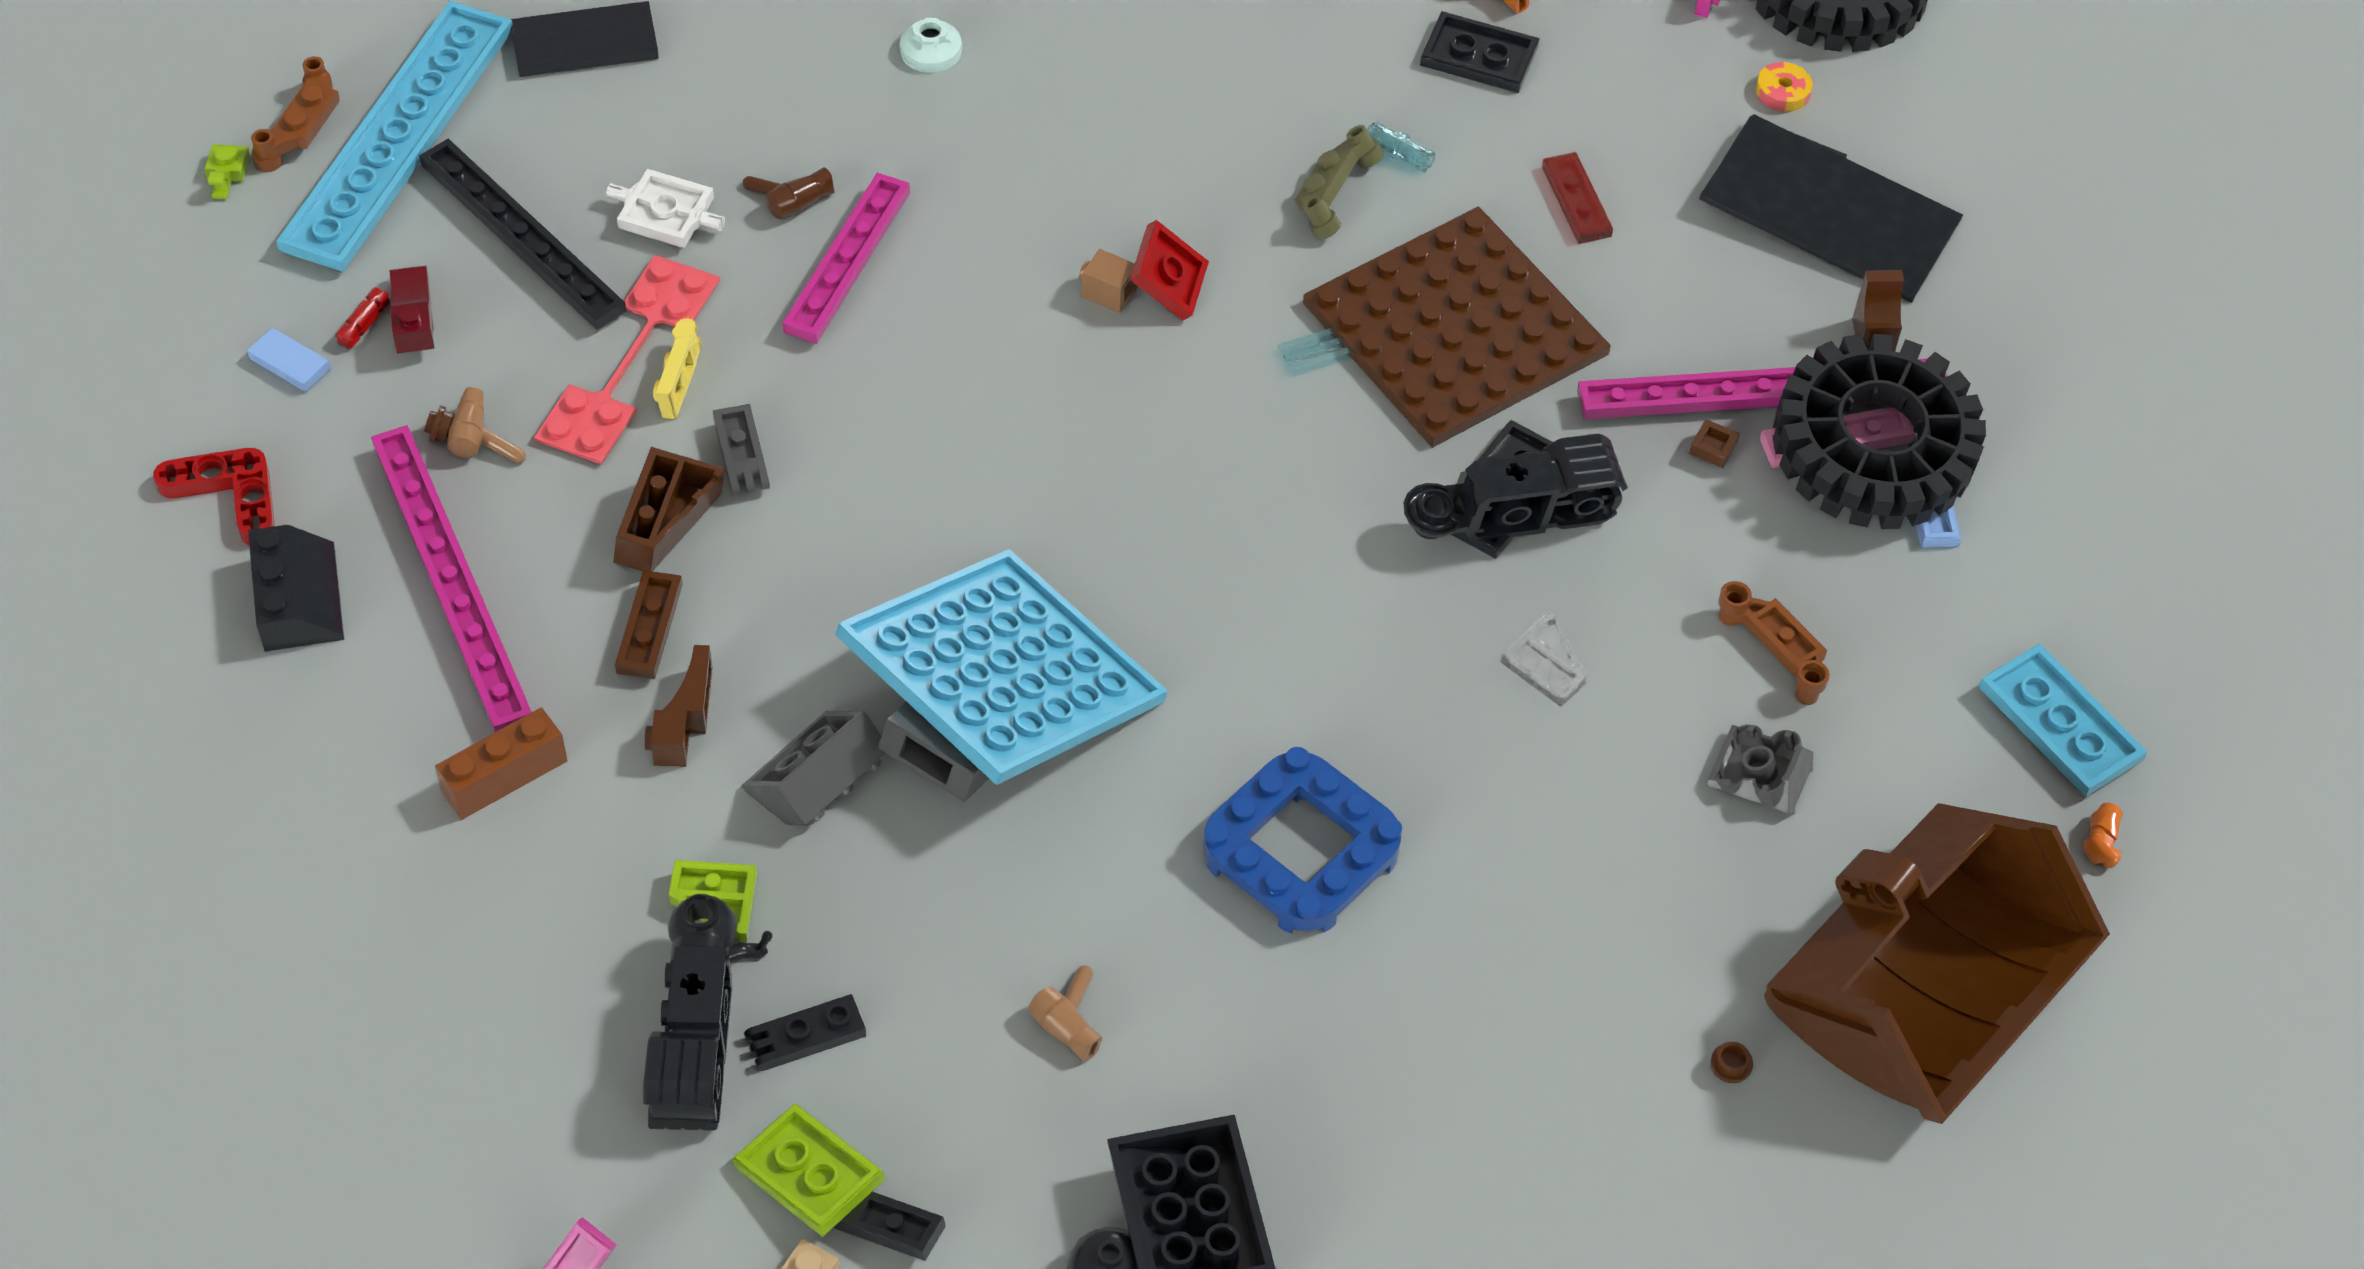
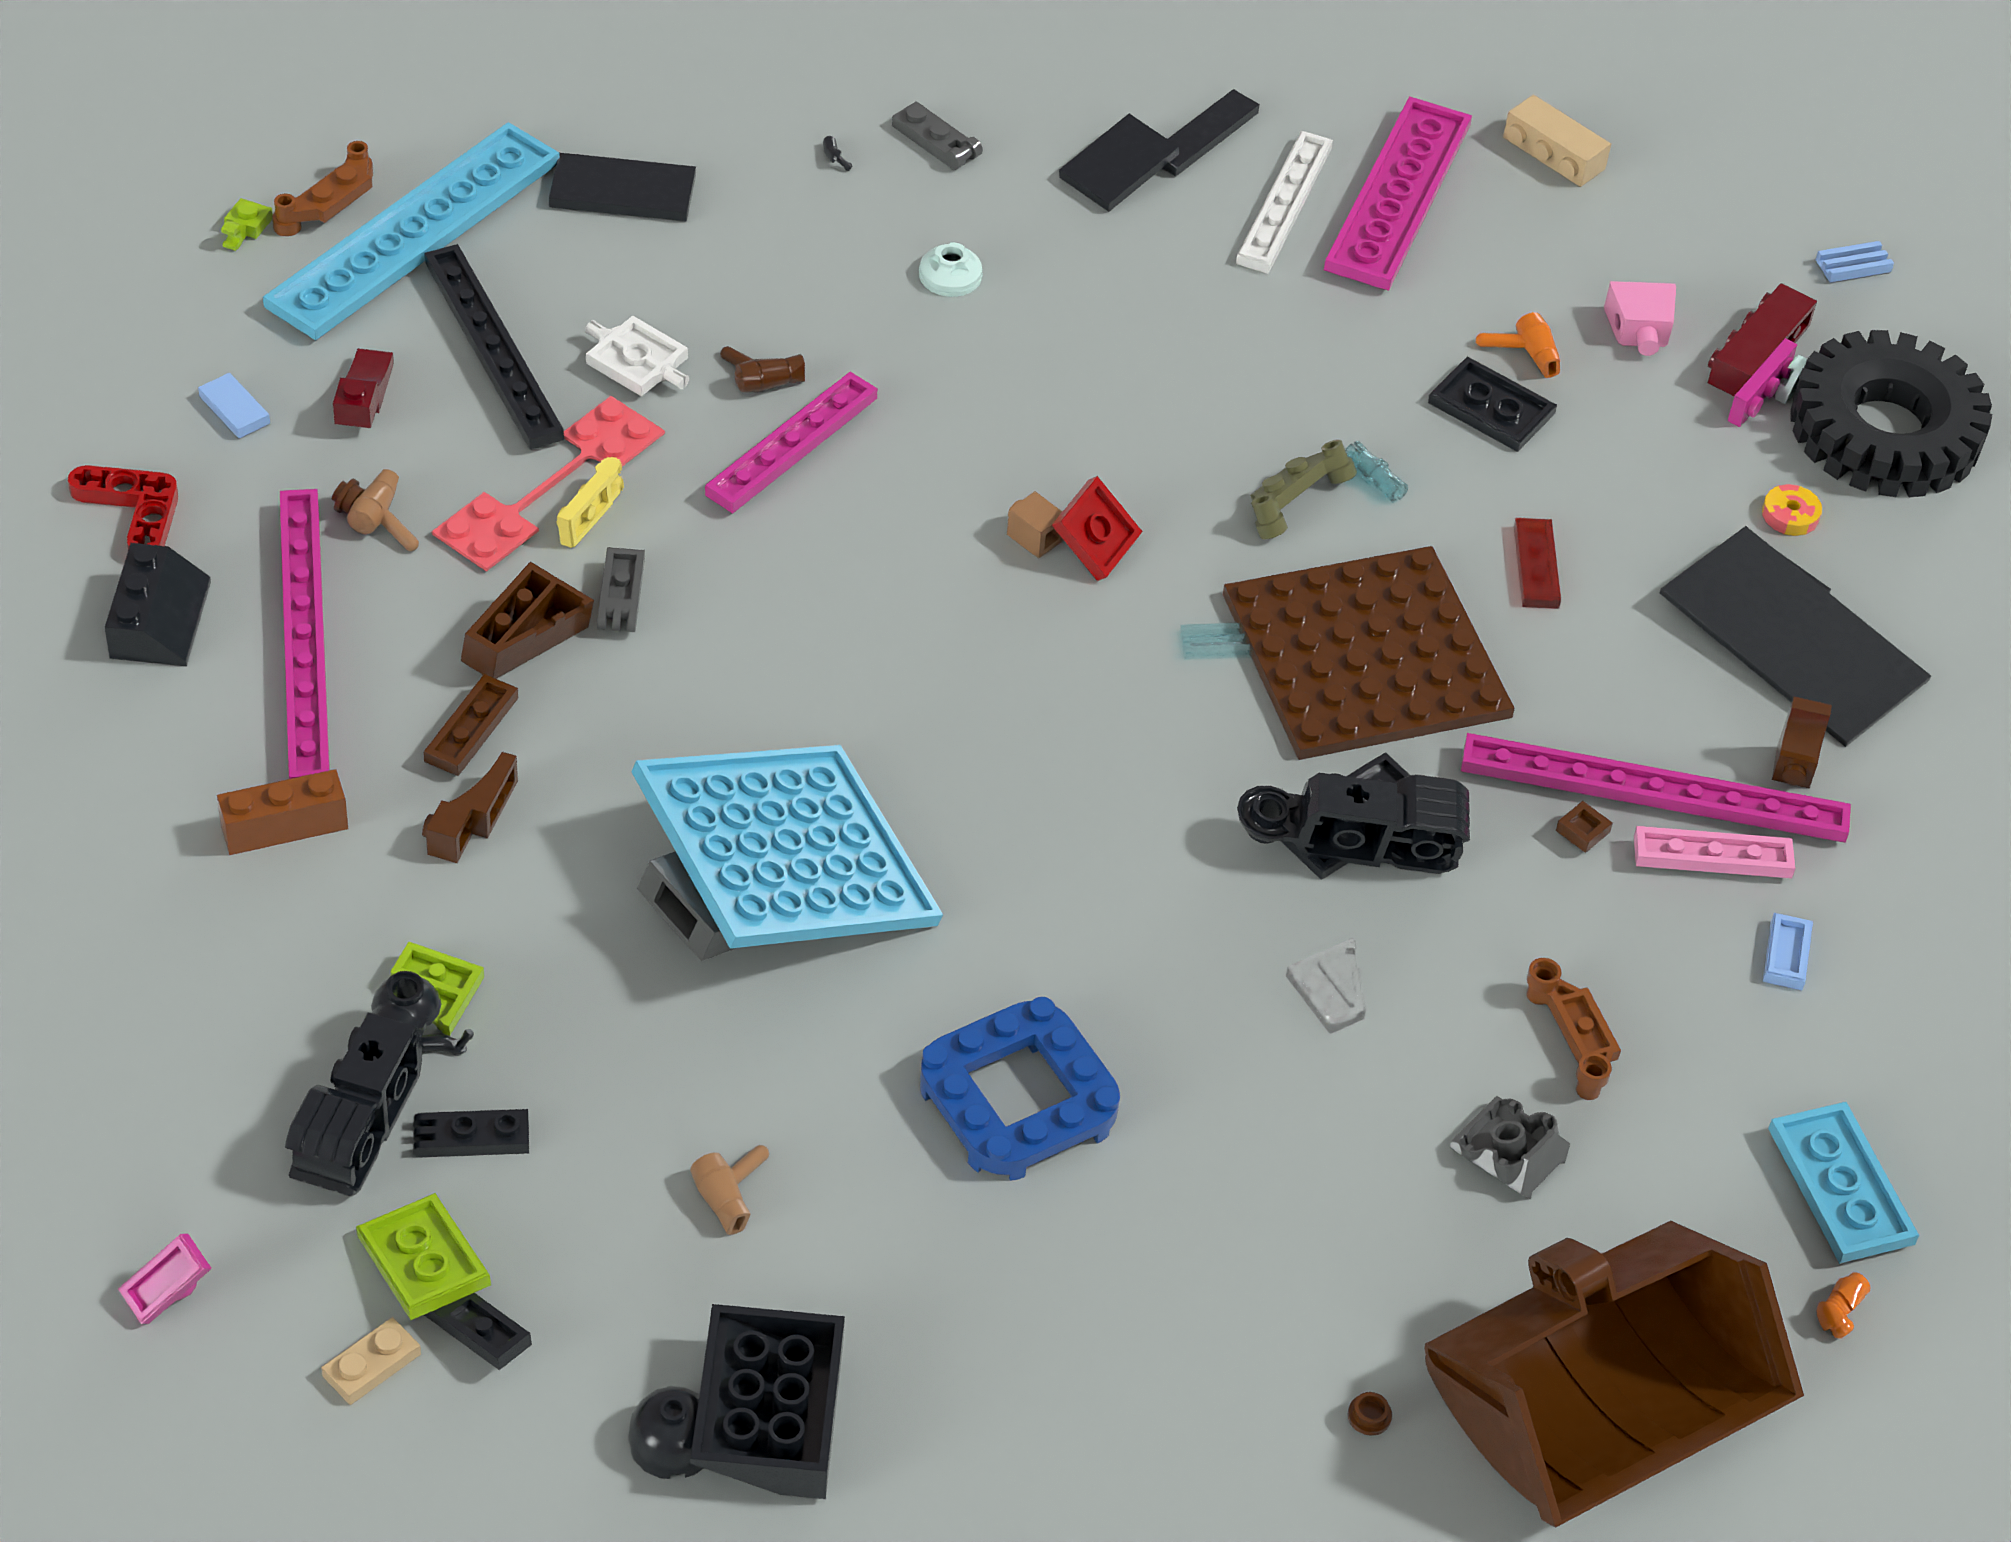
camera: 15 degrees right, 5 degrees down
red axle [335,287,390,349] -> none
dark grey slope [741,711,886,826] -> none
black tyre [1773,334,1986,529] -> none

